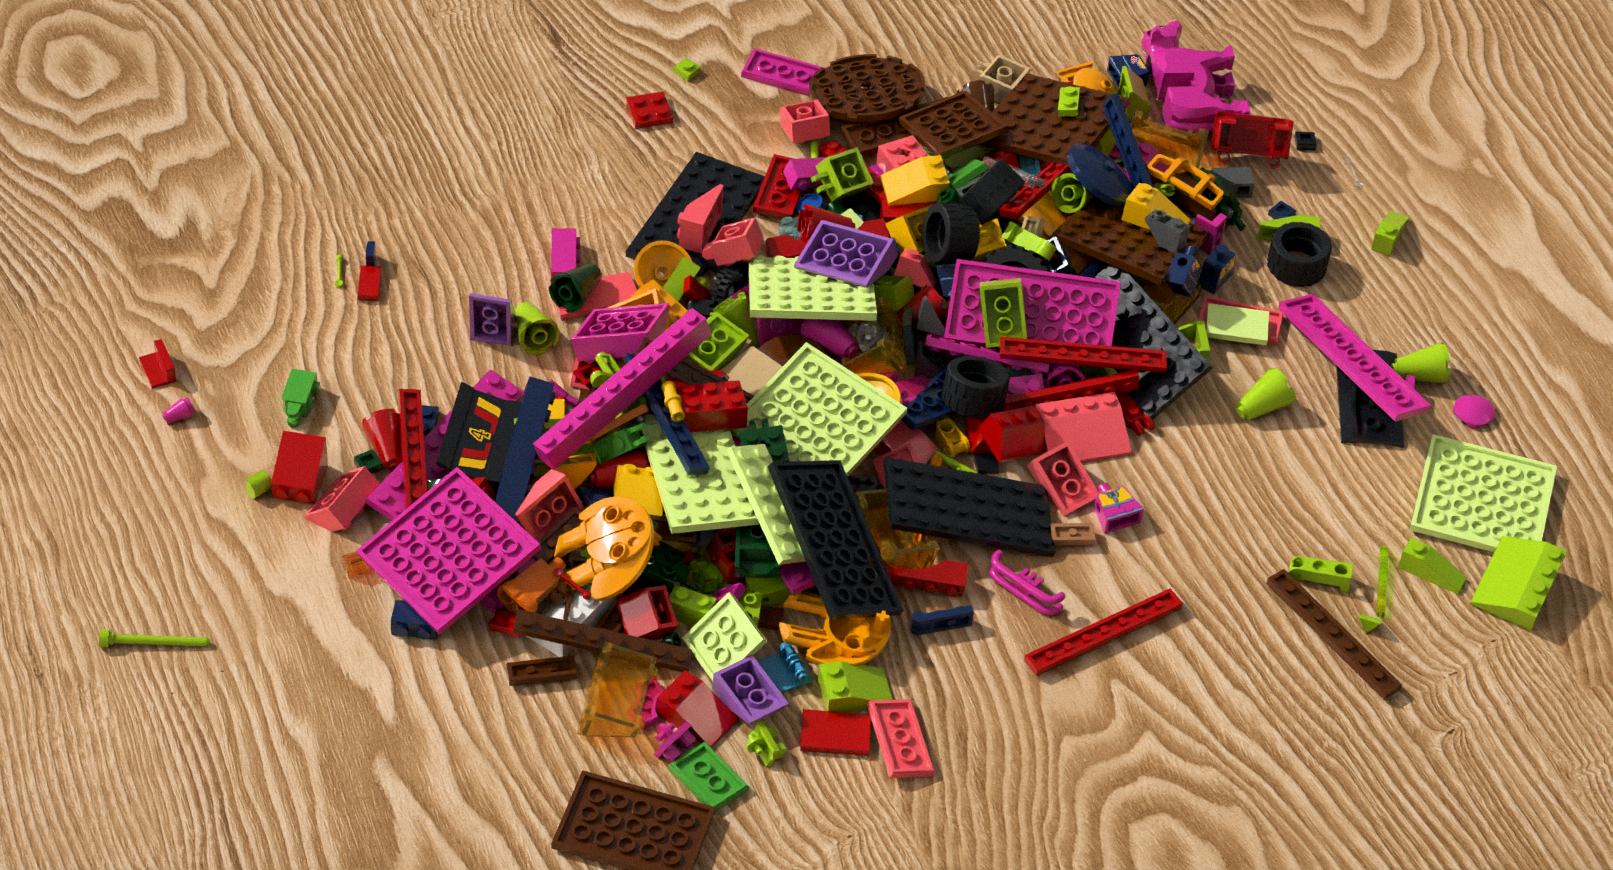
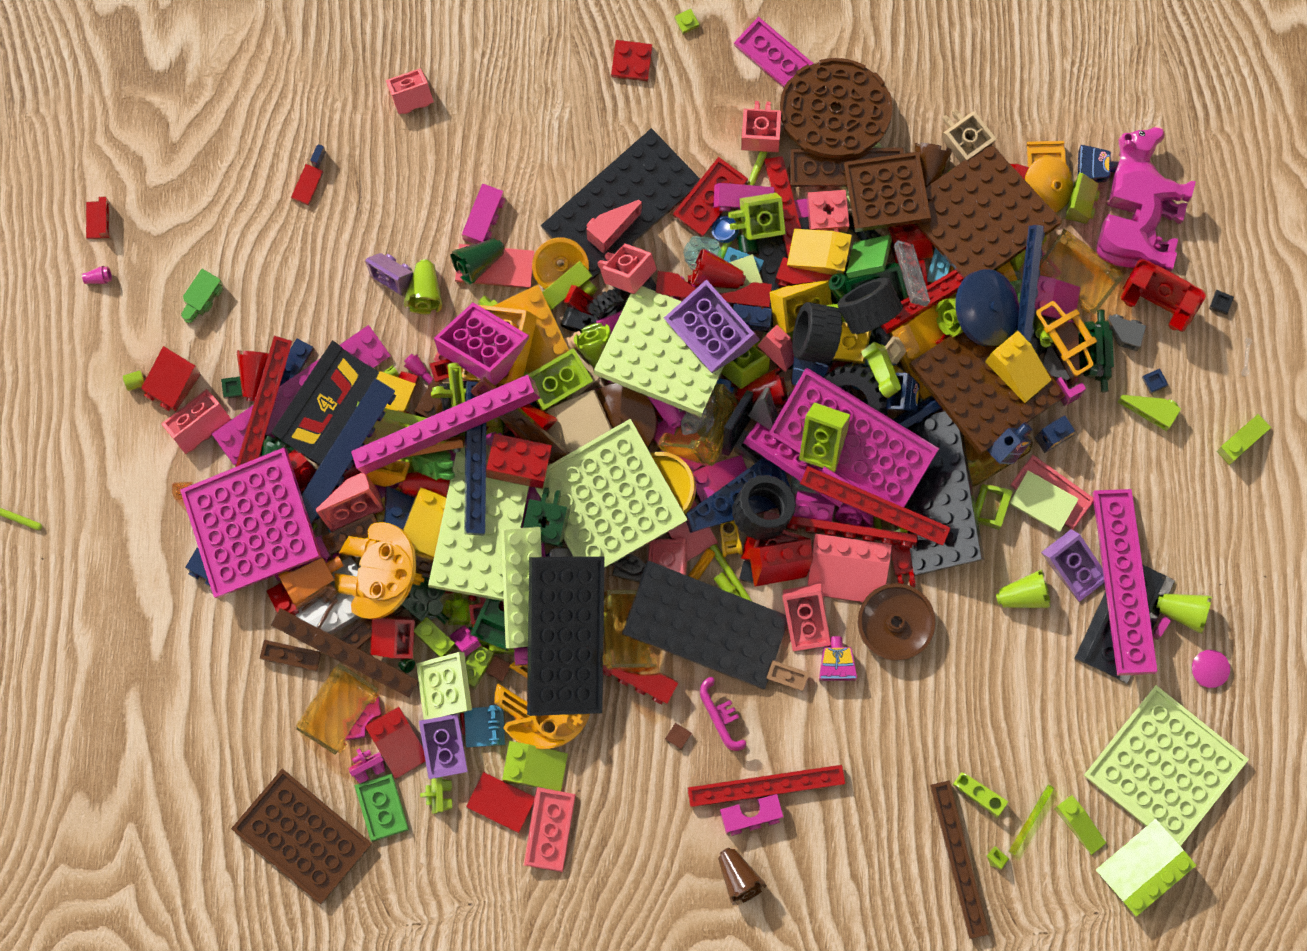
camera: 25 degrees right, 30 degrees up
lime hinge [335,254,344,288] -> none
red hinge [553,567,591,600] -> none
yellow pin [661,381,685,422] -> none
dark blue plate [910,605,974,635] -> none
lime plate [1058,86,1080,117] -> none
dark grey slope [1145,209,1190,253] -> none
black tyre [1267,222,1332,287] -> none
none -> coral slope [386,68,434,114]
none -> copper tile [665,722,692,750]
none -> reddish brown cone [718,848,767,905]
none -> dark pink arch [720,794,783,836]
none -> reddish brown dish [857,583,936,661]
none -> medium lavender slope [1041,529,1104,602]

